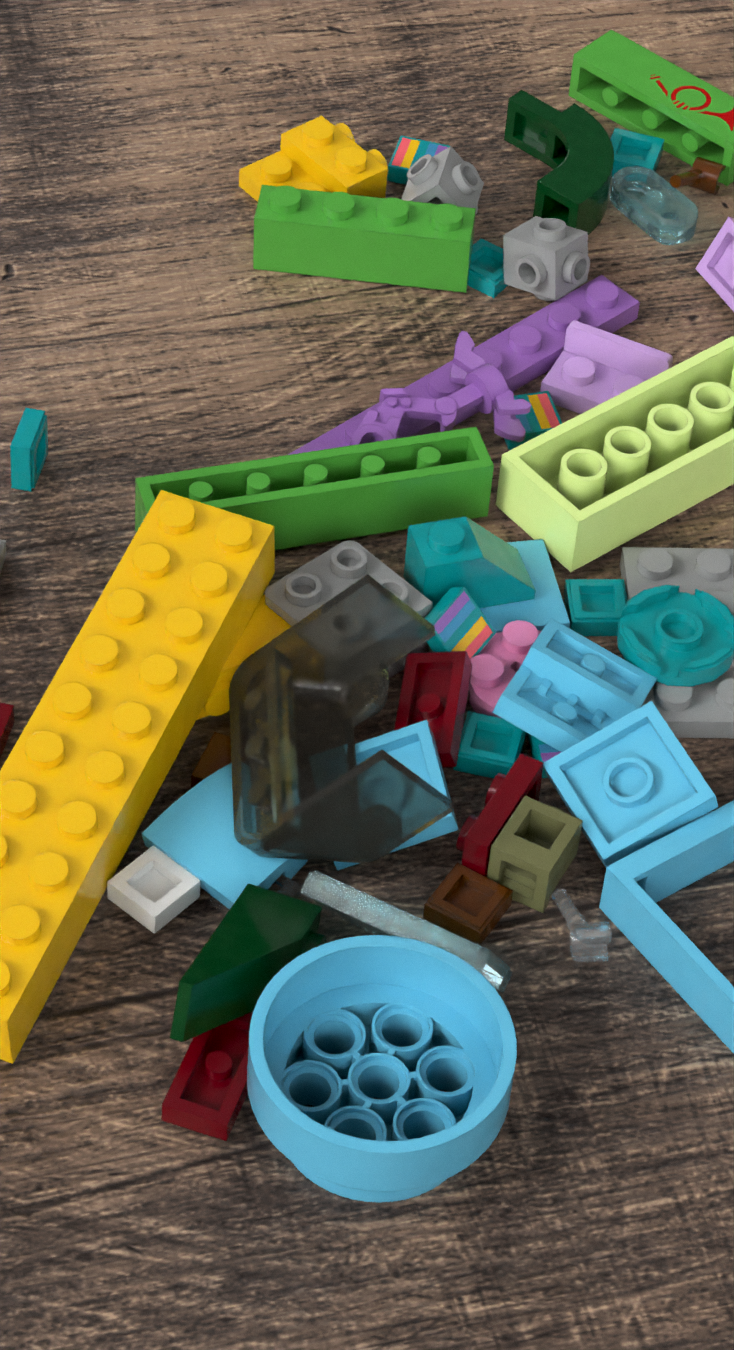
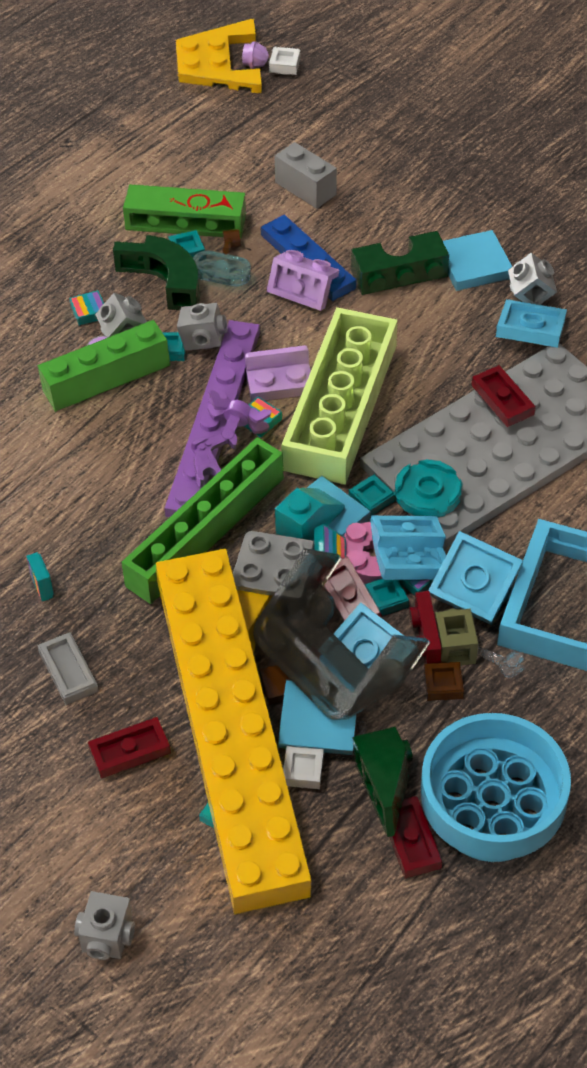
camera: 30 degrees left, 5 degrees up
yellow plate [239,115,388,202] -> none
clear light blue tile [300,870,513,993] -> none

